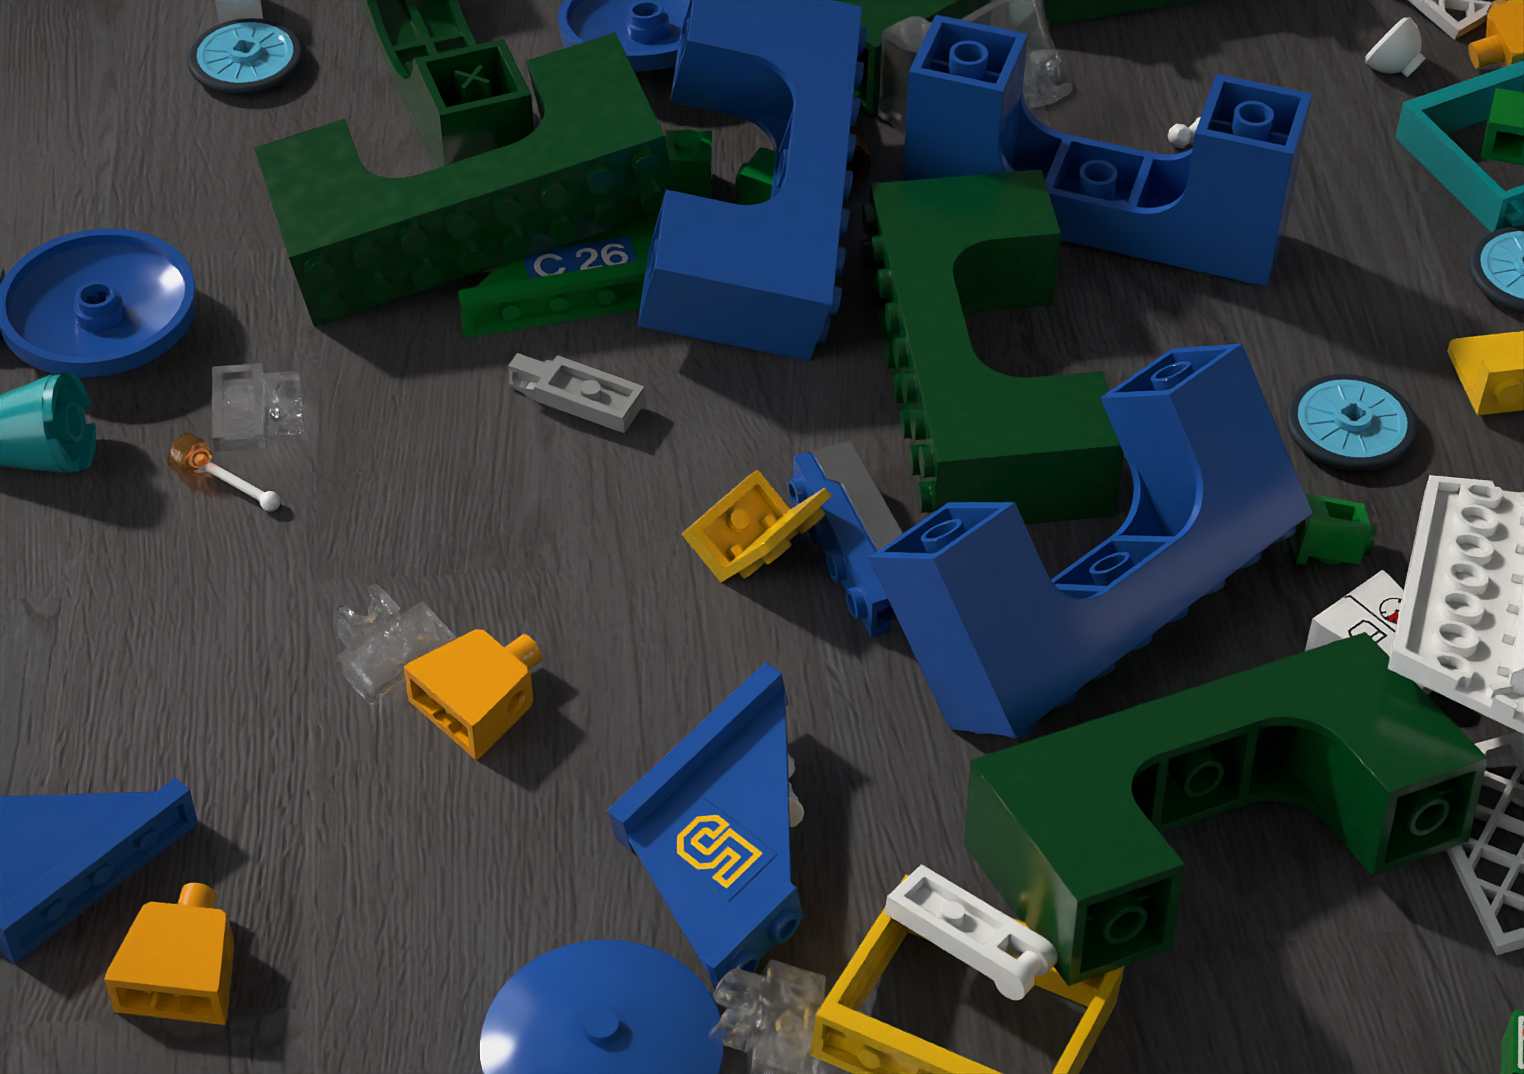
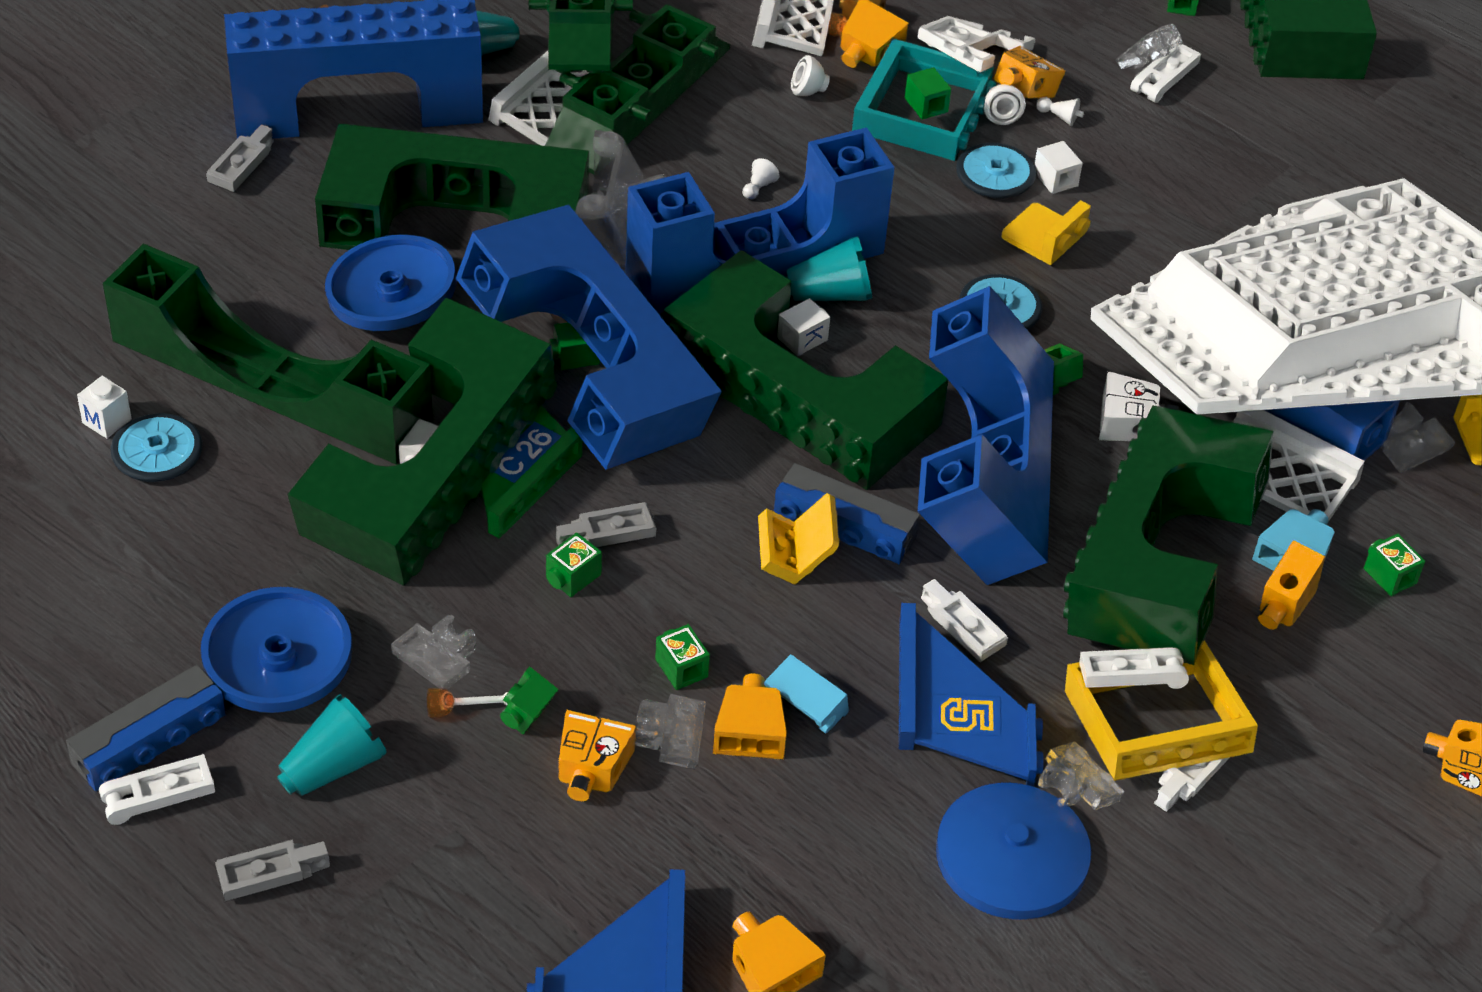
camera: 45 degrees left, 0 degrees up
none -> green brick [500,666,559,735]
none -> green brick [546,532,602,597]
none -> light orange torso [559,710,636,801]
none -> green brick [655,624,710,690]
none -> medium azure hinge [764,654,849,733]
none -> white brick [777,298,830,356]
none -> teal cone [786,236,873,301]
none -> white hinge [921,579,1008,662]
none -> medium azure torso [1252,509,1335,579]
none -> light orange torso [1258,540,1325,630]

